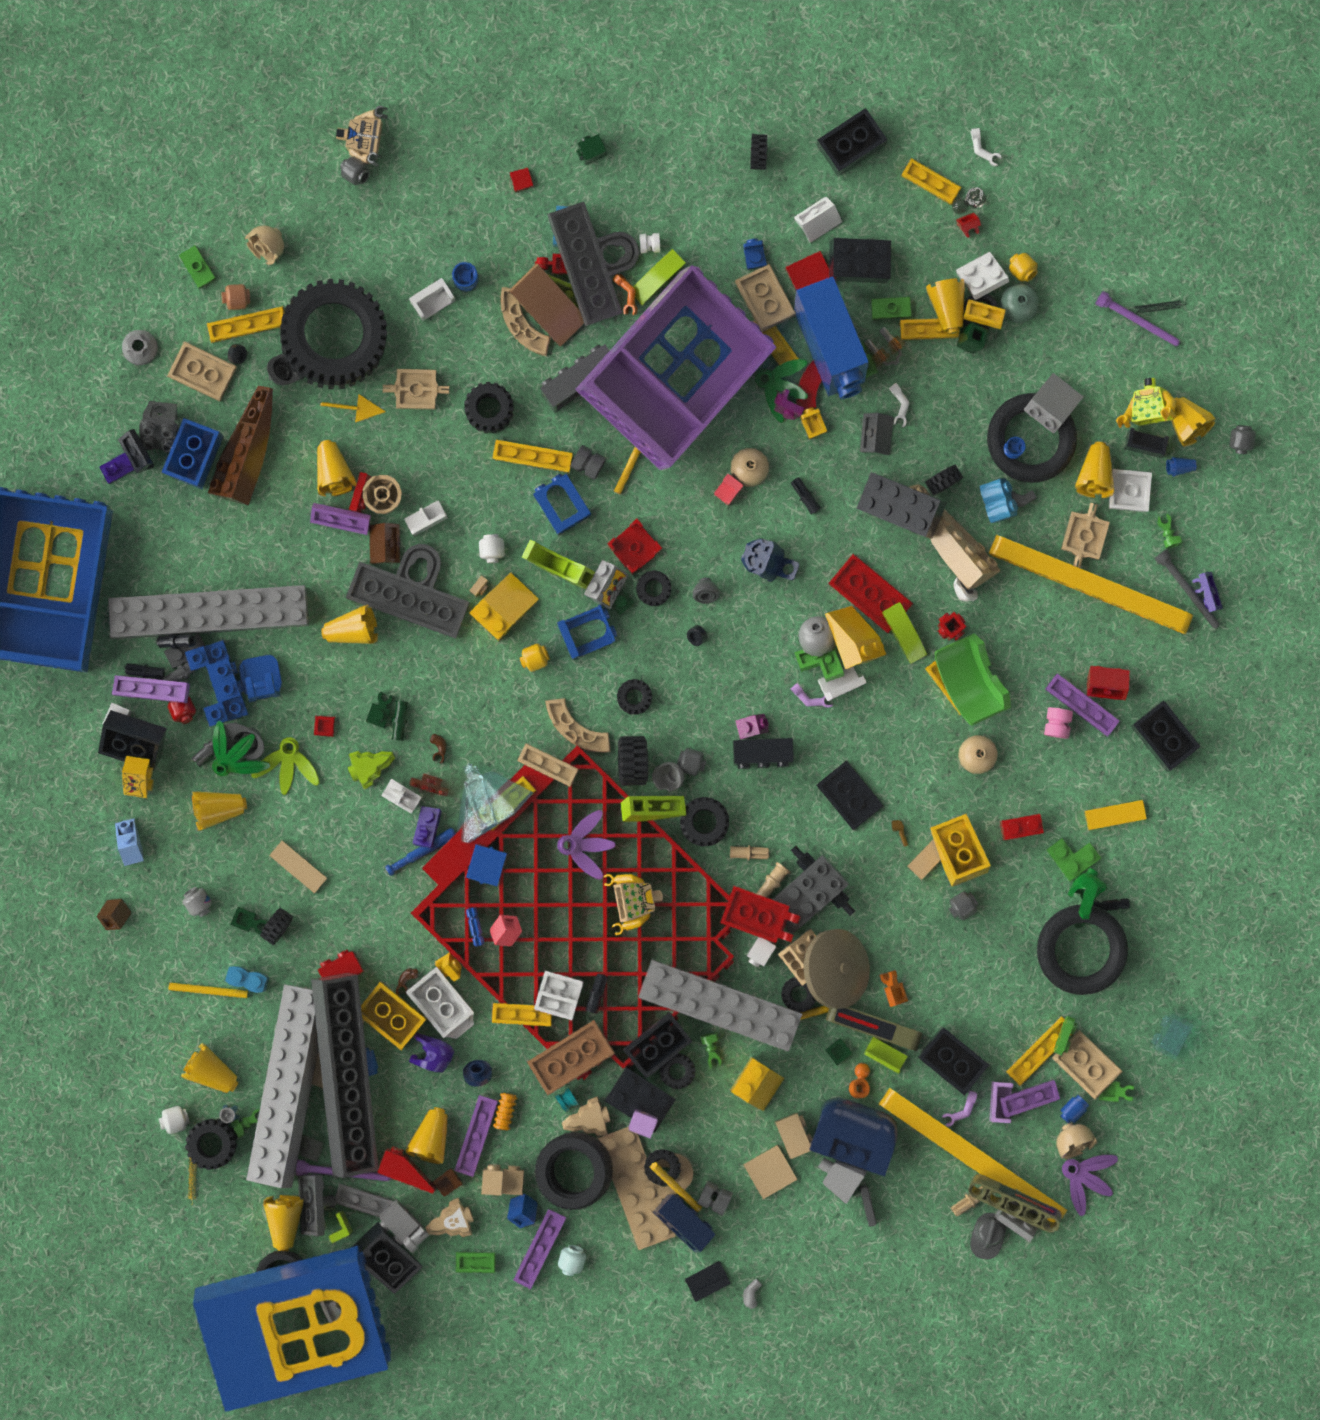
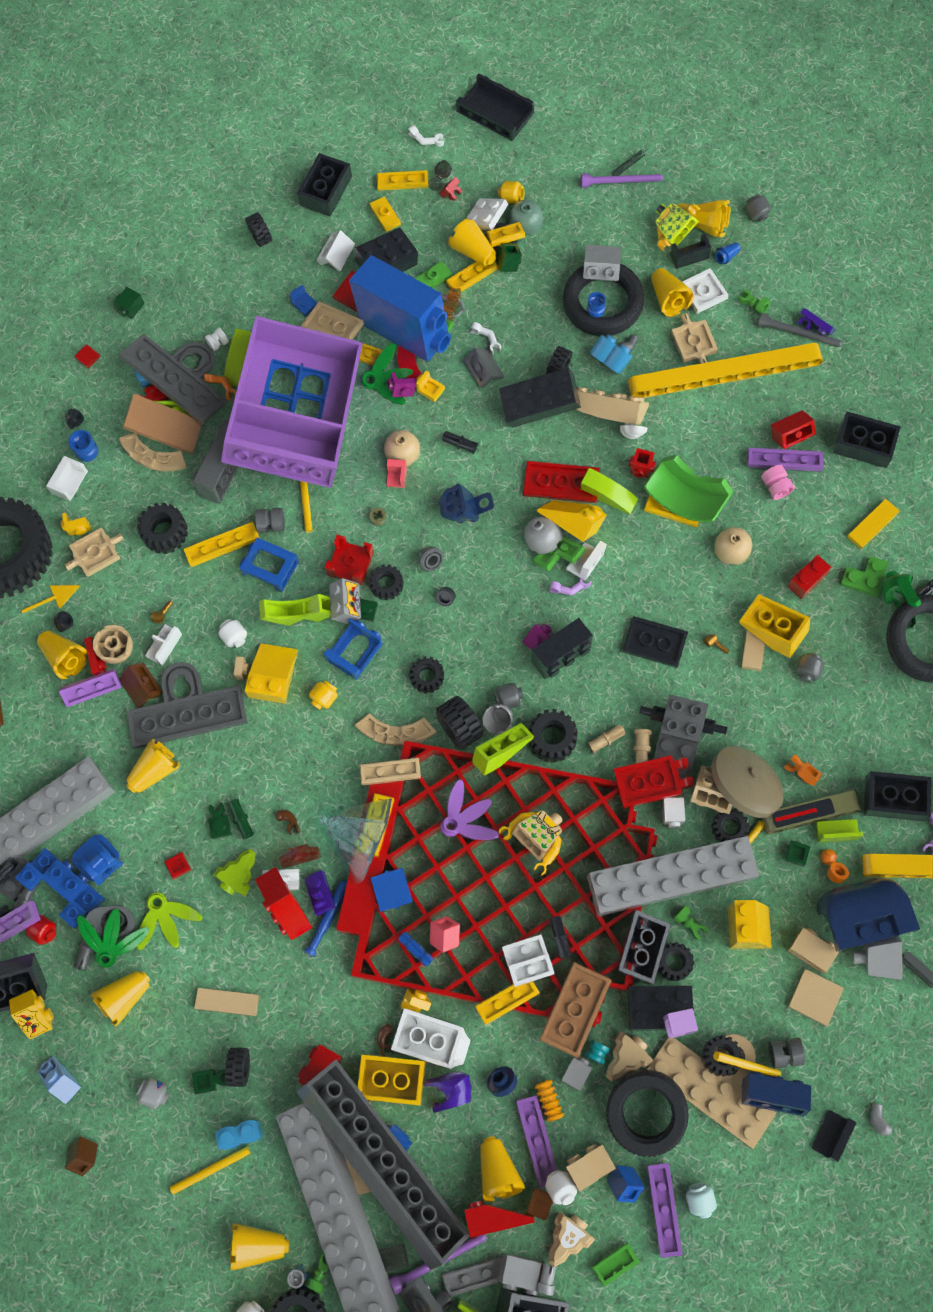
camera: 25 degrees left, 15 degrees down
none -> black tile [54,611,74,632]
none -> yellow bracket [60,512,91,536]
none -> black tile [65,409,84,429]
none -> pearl gold hand [151,601,173,624]
none -> red wedge [254,867,312,941]
none -> yellow plate [369,196,401,232]
none -> olive bush [369,507,386,526]
none -> black panel [456,73,534,141]
none -> white head [545,1170,578,1205]
none -> light grey brick [561,1056,592,1092]

